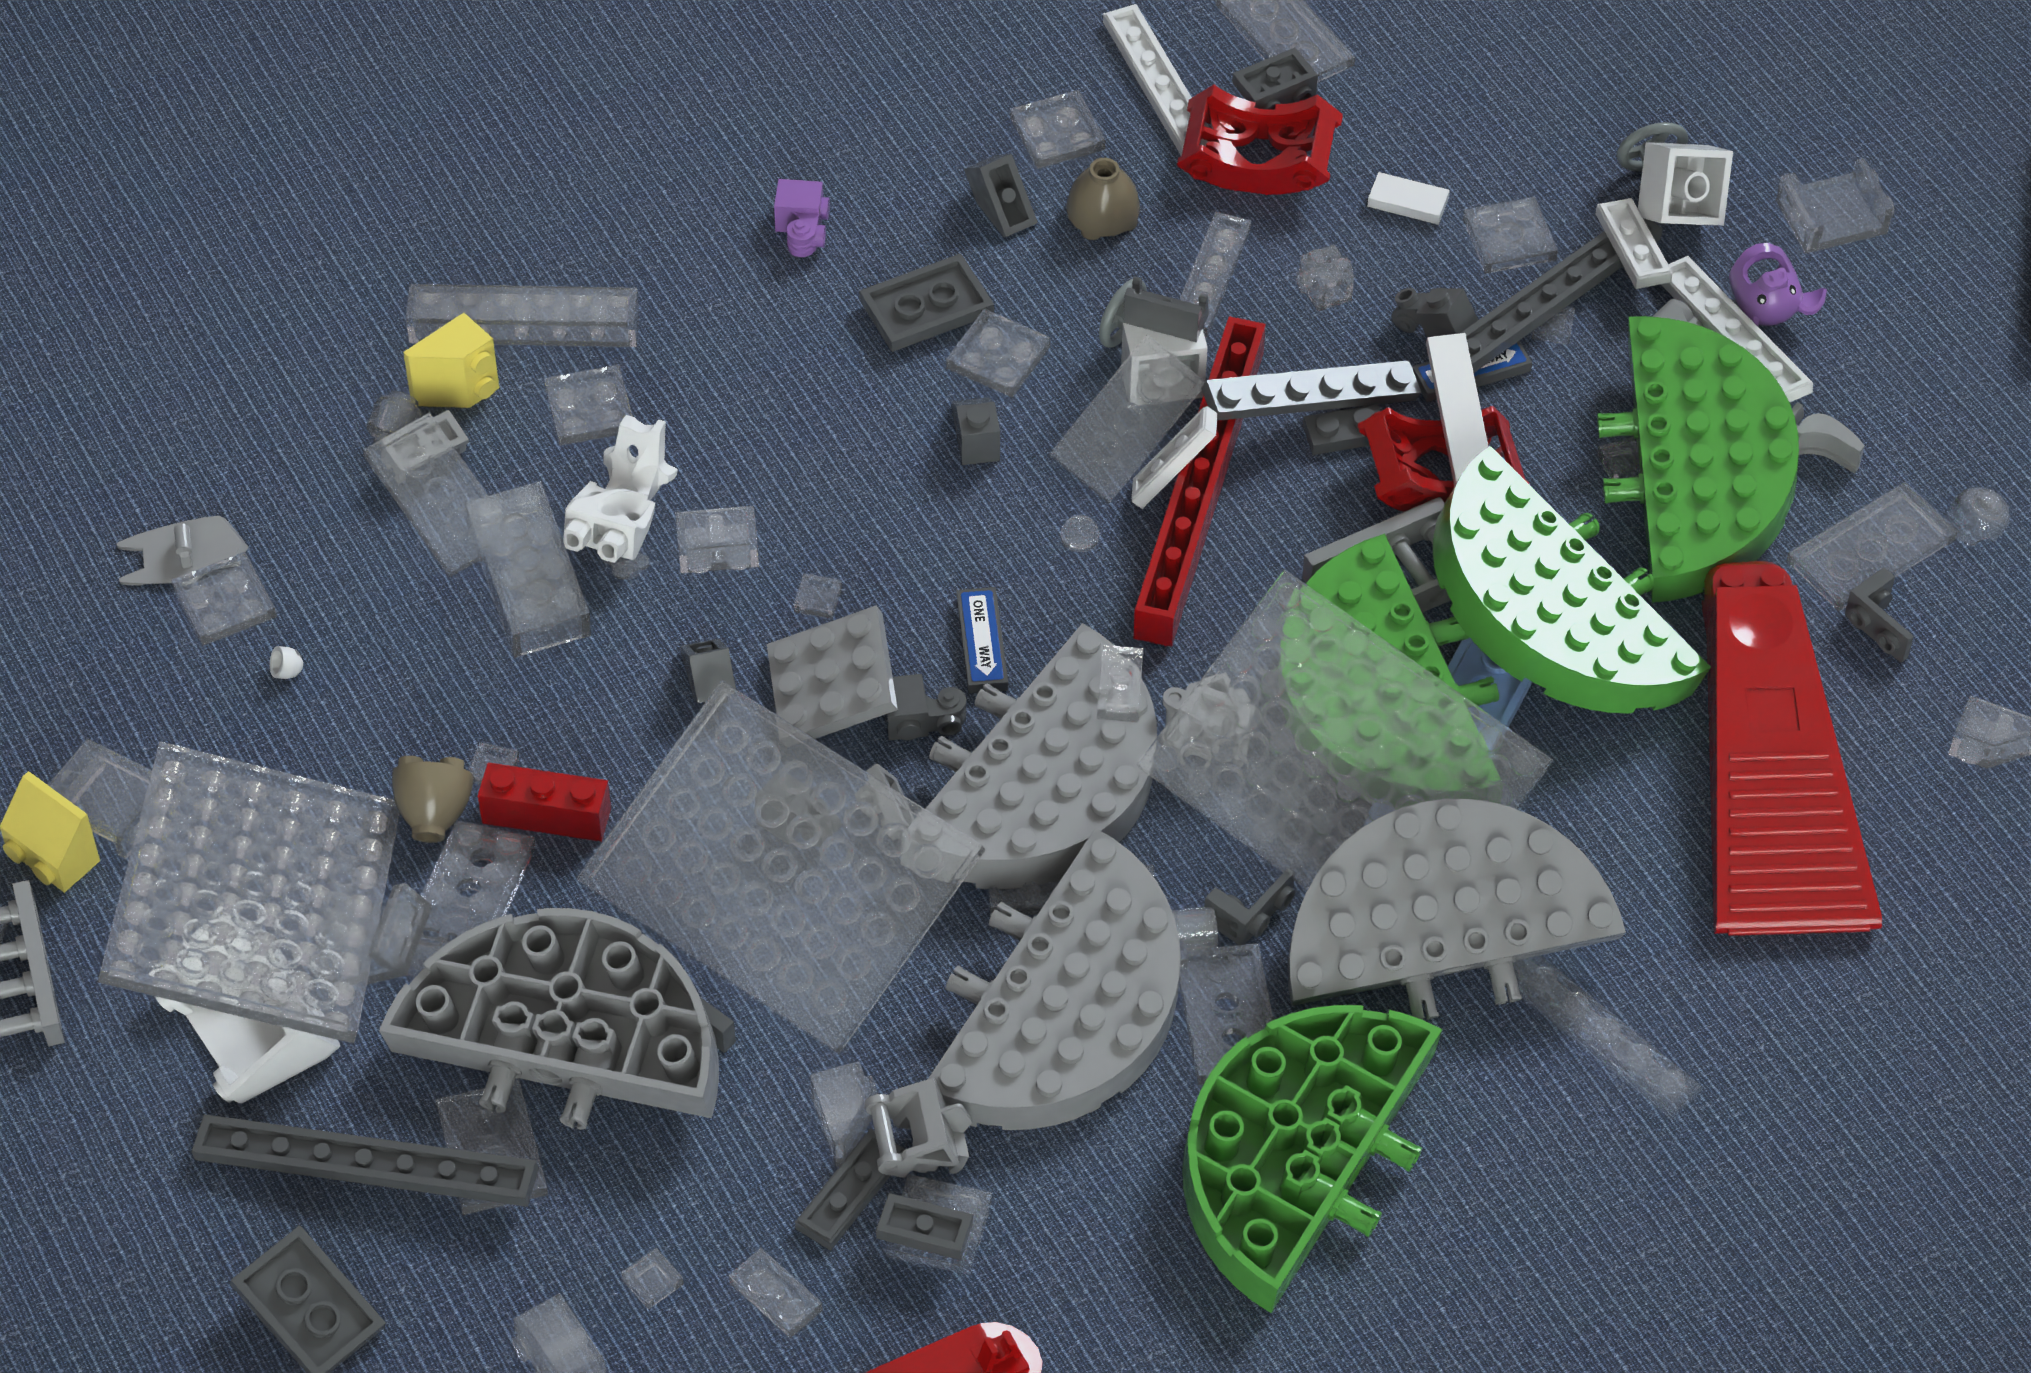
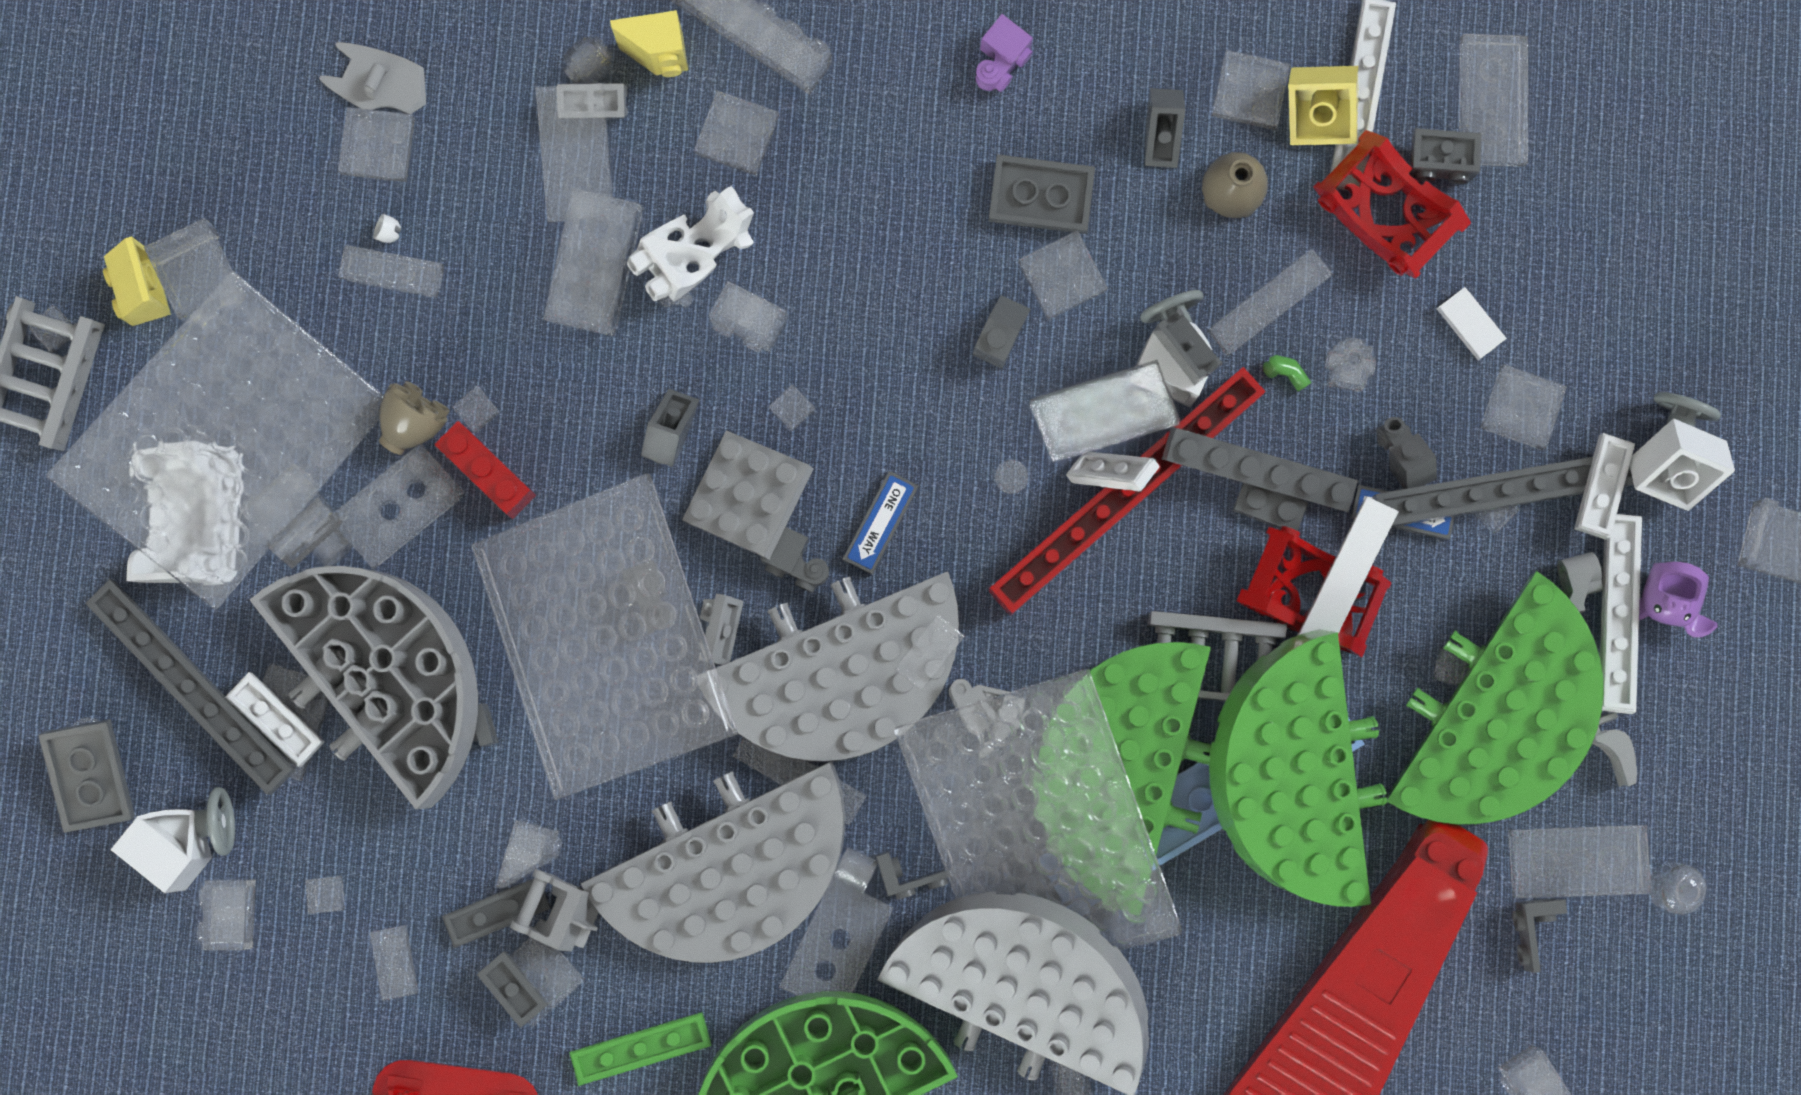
camera: 30 degrees right, 30 degrees up
none -> white piece [111,787,235,893]
none -> white tile [225,672,325,767]
none -> clear tile [338,245,445,298]
none -> bright green tile [569,1011,712,1086]
none -> bright green arm [1263,355,1312,392]
none -> light yellow slope [1288,66,1359,145]

